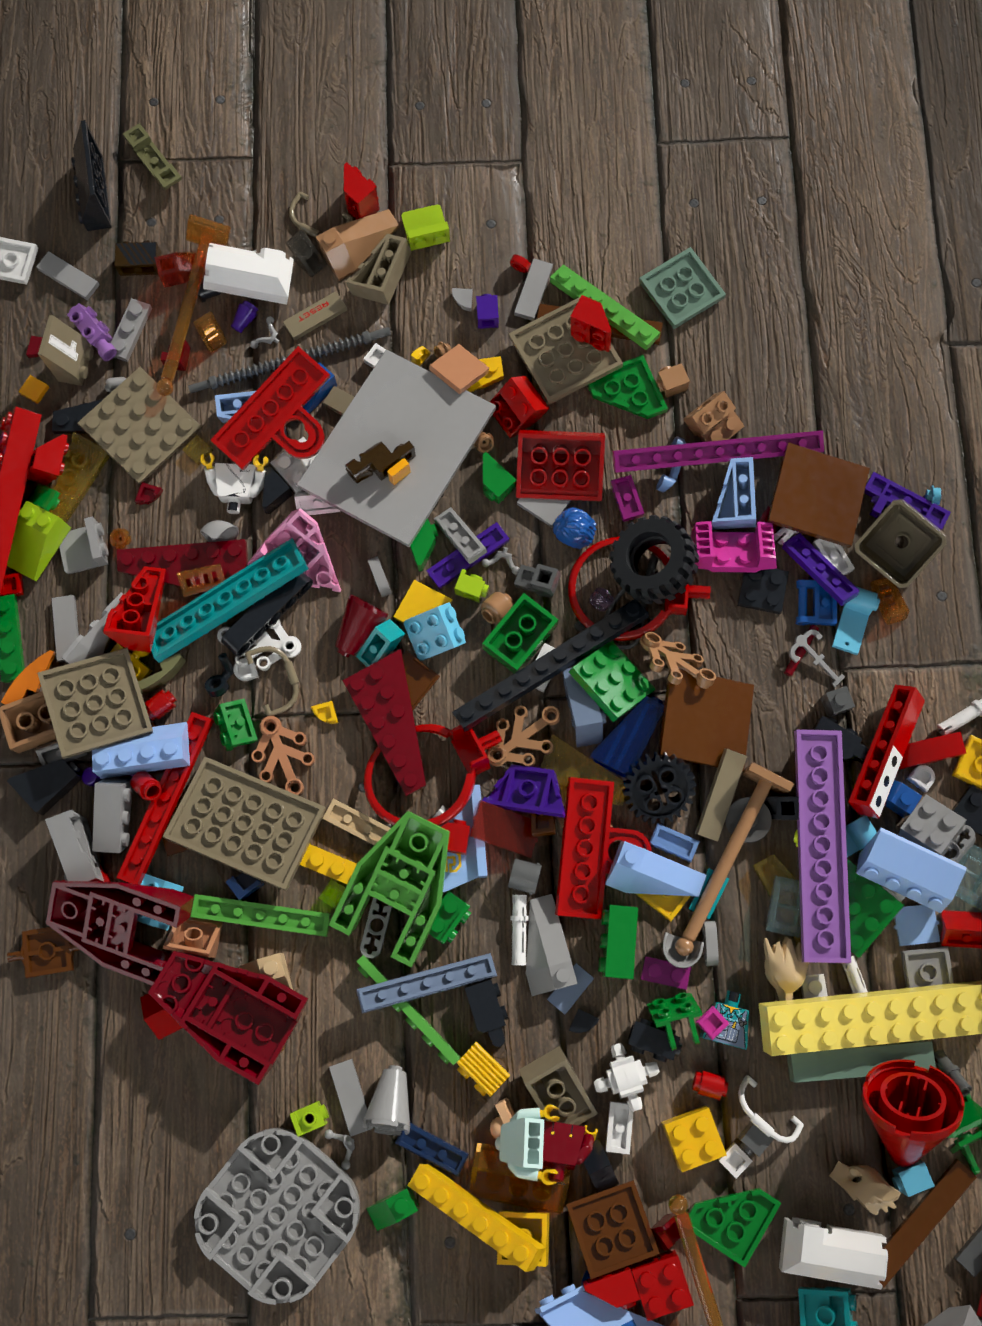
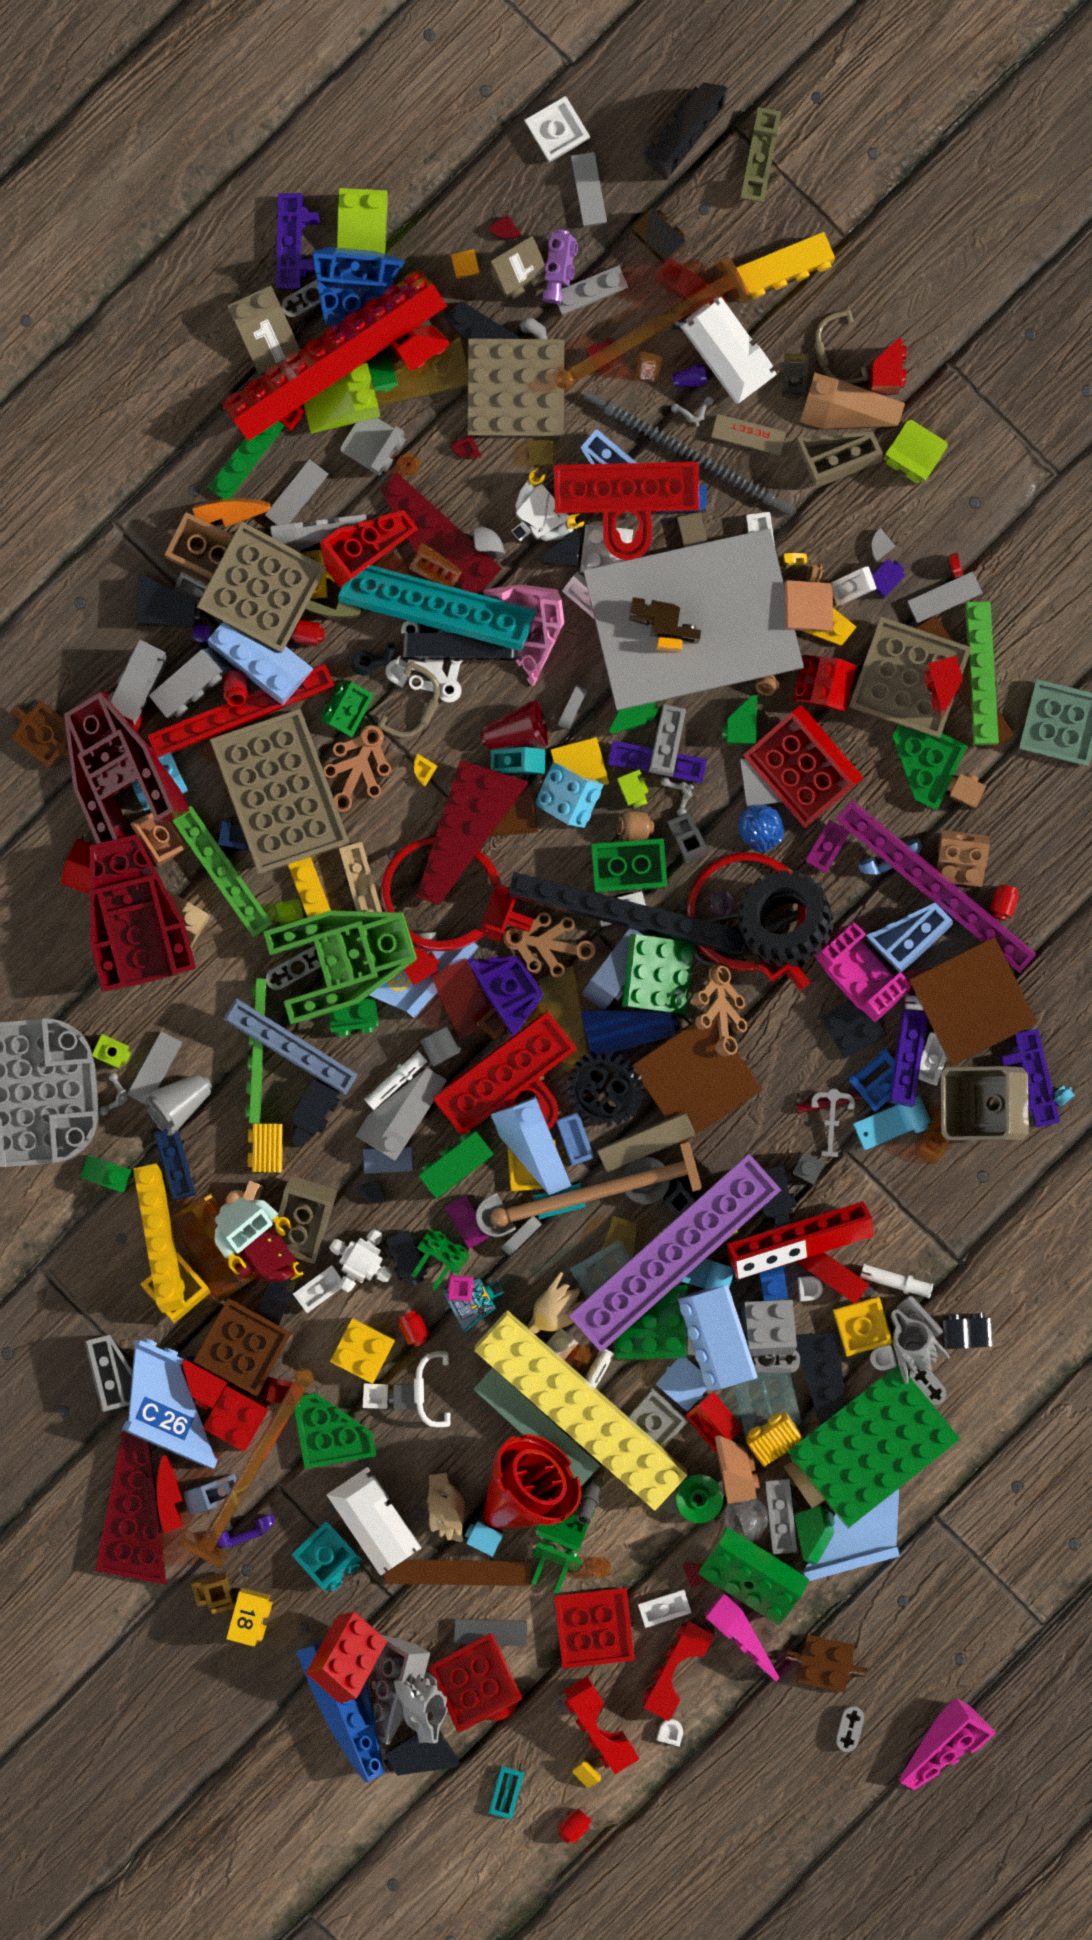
camera: 40 degrees right, 10 degrees up
none -> clear orange plate [570,1344,592,1367]
none -> yellow brick [735,232,835,299]
none -> white plate [831,567,876,606]
none -> red brick [989,884,1019,921]

